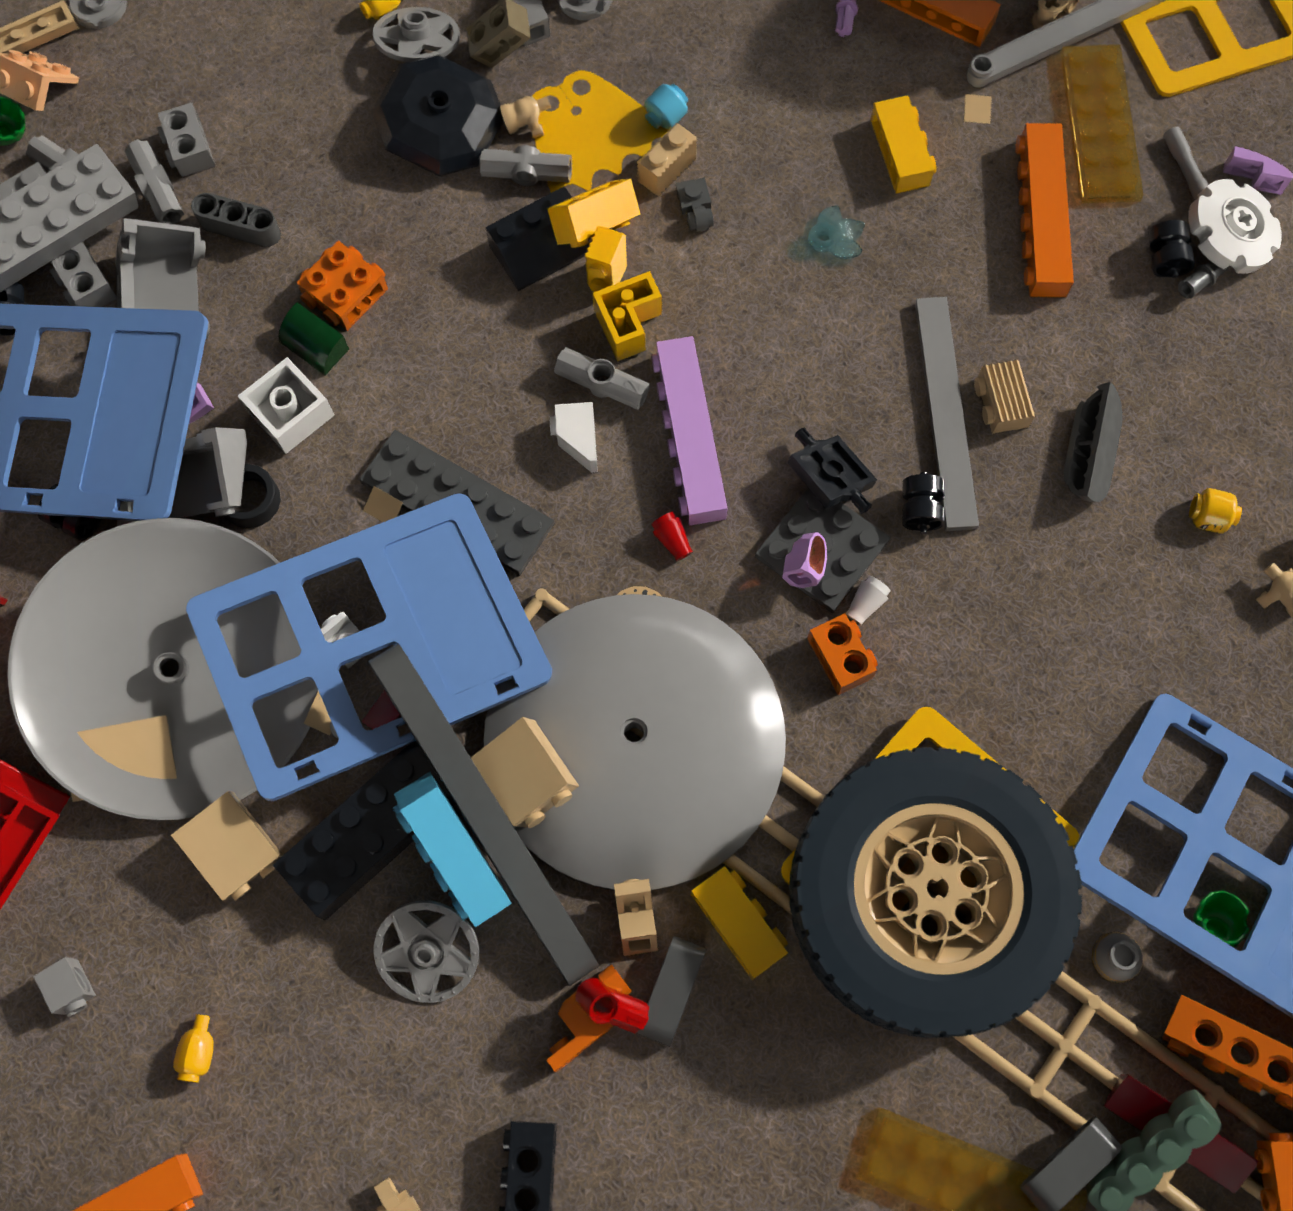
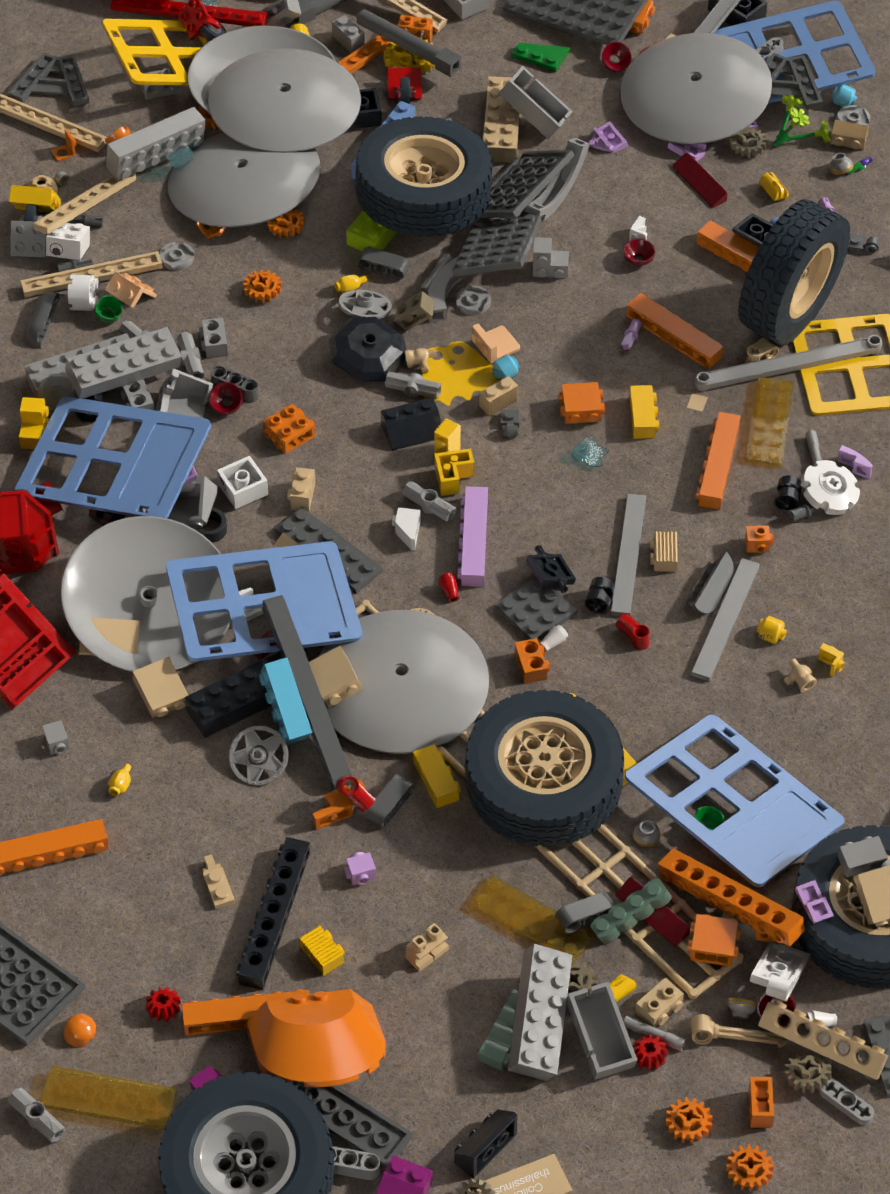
camera: 10 degrees right, 20 degrees down
dark green brick [278,302,349,376] -> none
tan sticker [304,691,331,736] -> none
yellow brick [547,178,640,248] -> none
tan brick [614,879,658,956] -> none
lavender rock [782,532,827,588] -> none
none -> dark red piece [209,382,243,415]
none -> orange gear [243,269,282,303]
none -> tan brick [287,467,315,512]
none -> lavender brick [344,852,376,885]
none -> light nougat bracket [471,323,520,363]
none -> orange brick [558,382,605,424]
none -> red piece [616,613,650,650]
none -> light grey tile [691,558,760,682]
none -> orange brick [745,525,773,553]

